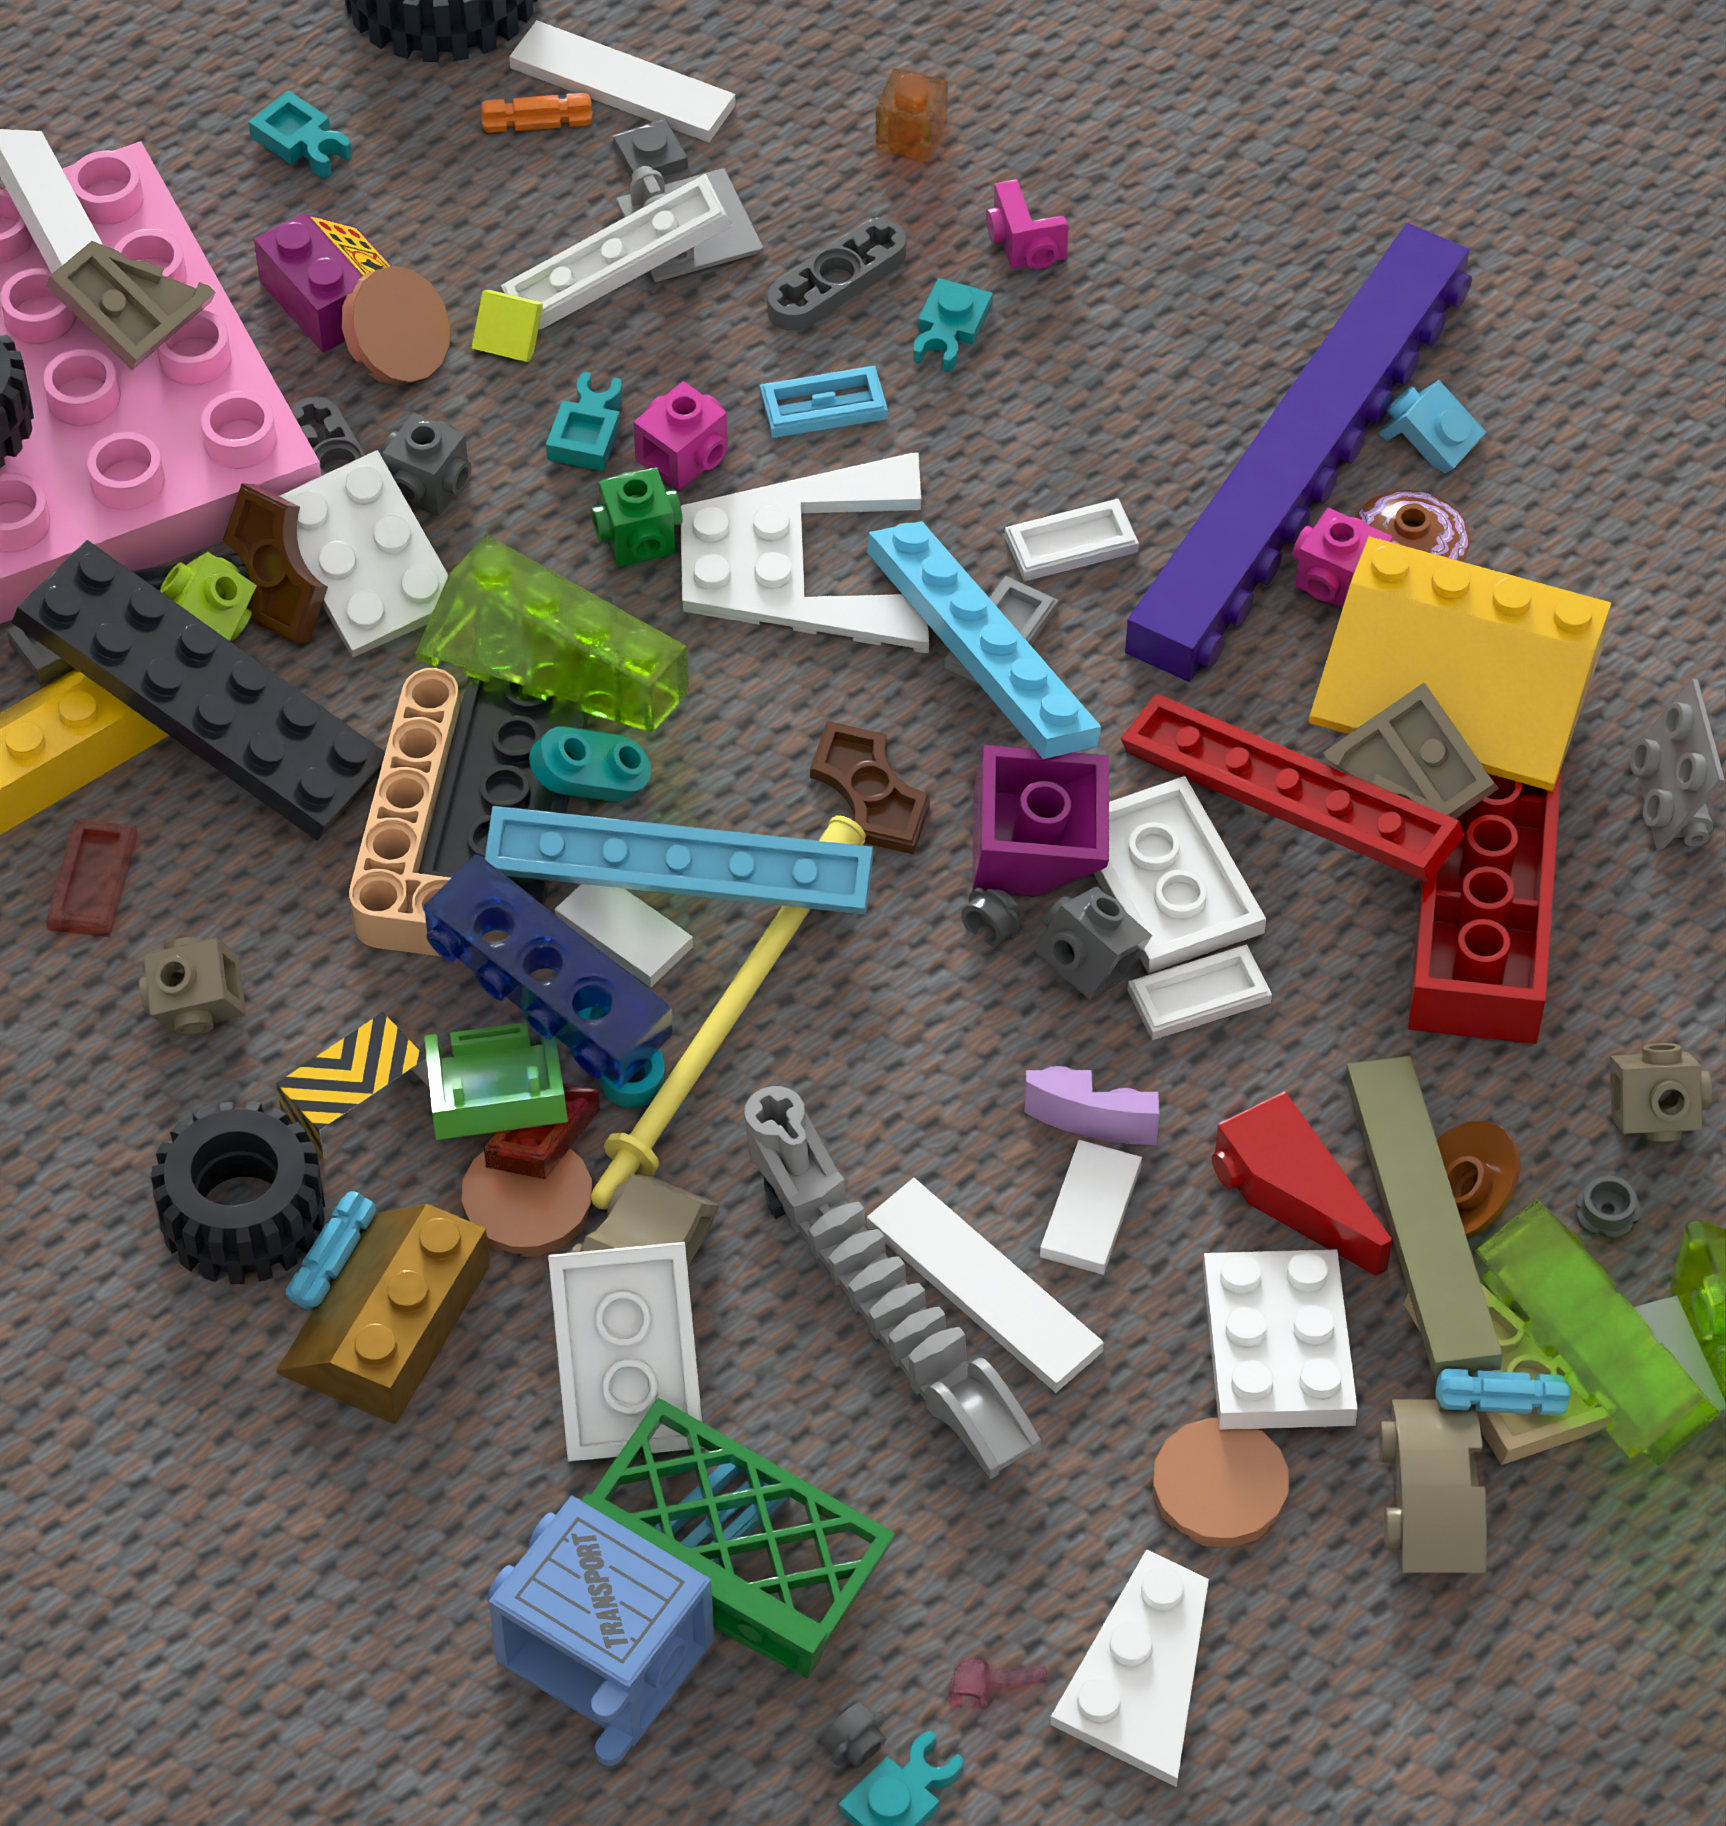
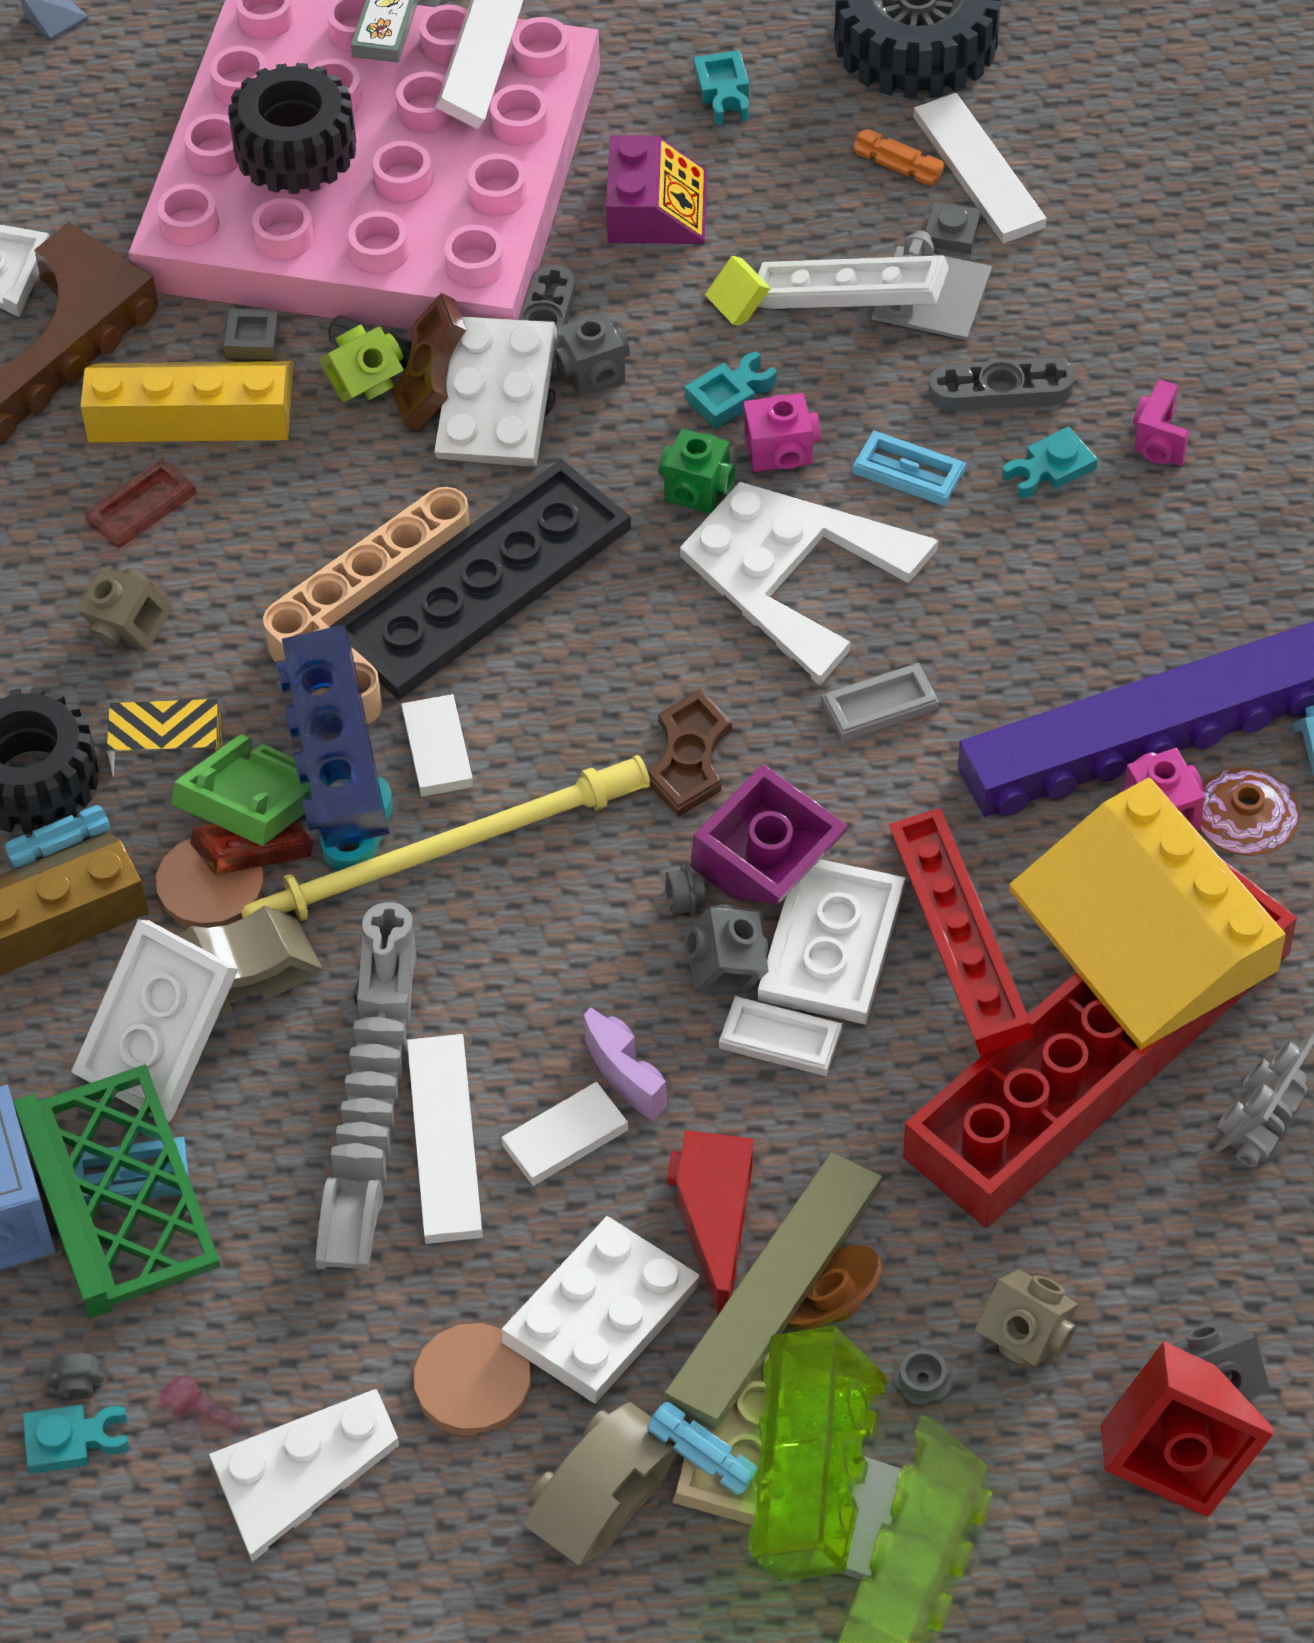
camera: 40 degrees right, 0 degrees up
black plate [11,540,385,841] -> none
dark tan wing [46,241,216,370] -> none
nougat tile [342,266,450,386] -> none
clear neon green wedge [415,534,689,733] -> none
medium azure plate [484,806,874,915] -> none
teal plate [529,727,651,802] -> none
medium azure plate [867,521,1101,759] -> none
clear orange brick [876,68,948,164] -> none
white tile [1004,499,1139,582] -> none
dark tan wing [1323,683,1498,819] -> none

